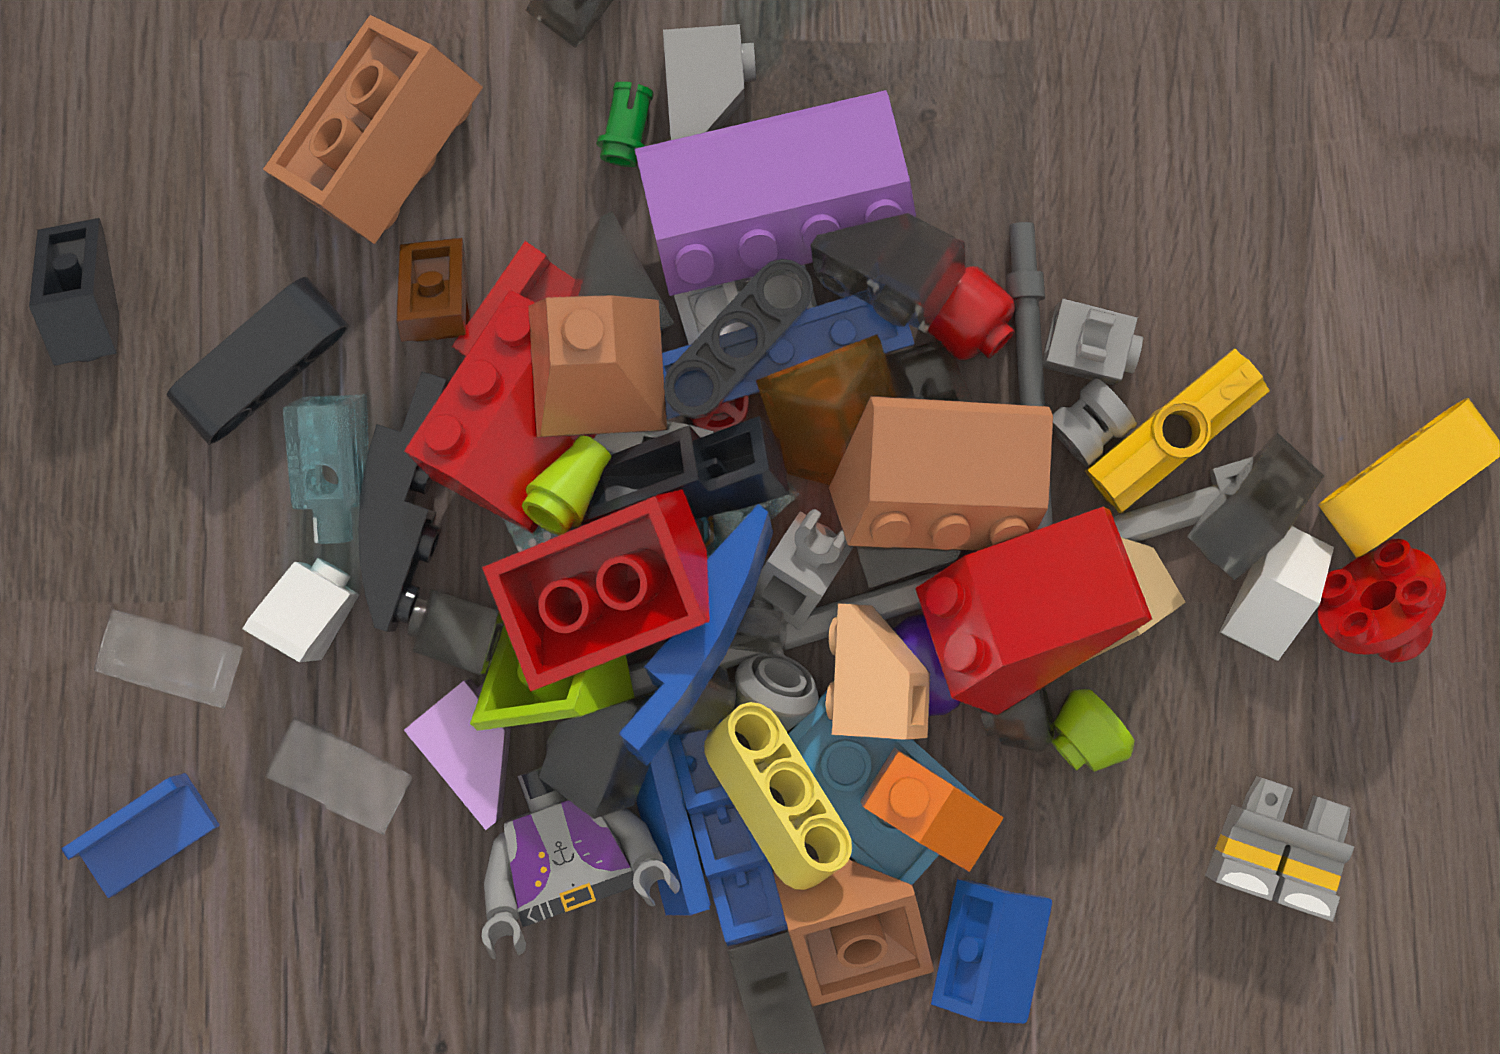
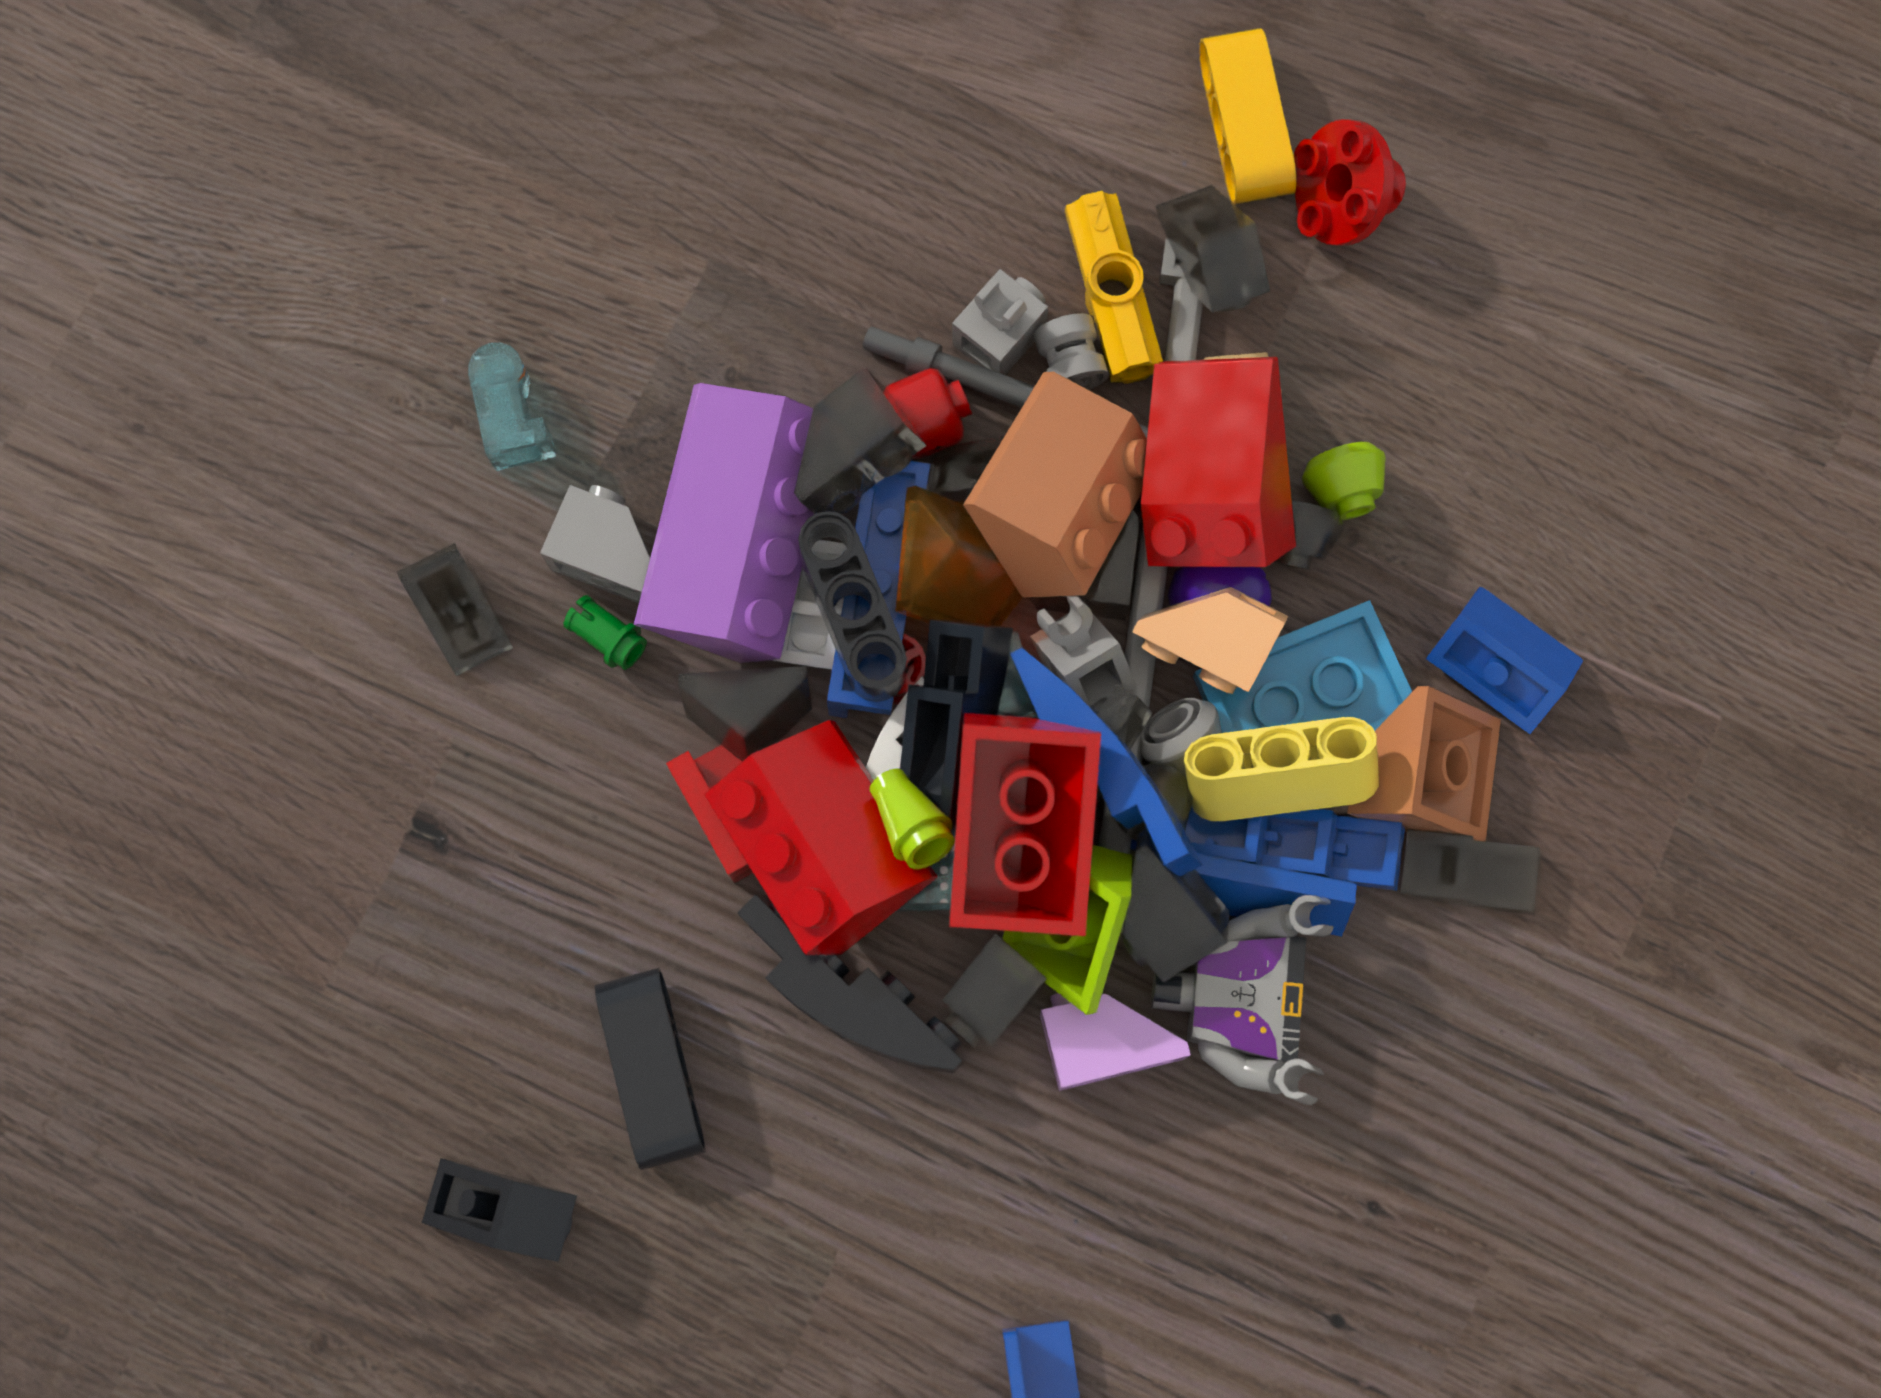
camera: 65 degrees left, 10 degrees down
clear slope [94,609,243,709] -> none
white slope [243,558,360,662] -> none
nougat slope [263,15,483,244] -> none
clear slope [266,716,412,835] -> none
clear light blue torso [283,394,368,544] -> none
reddish brown slope [397,238,472,342] -> none
nougat slope [529,295,667,437] -> none
orange slope [860,747,1004,872] -> none
light grey hips [1205,776,1354,922] -> none
white slope [1219,519,1334,661] -> none

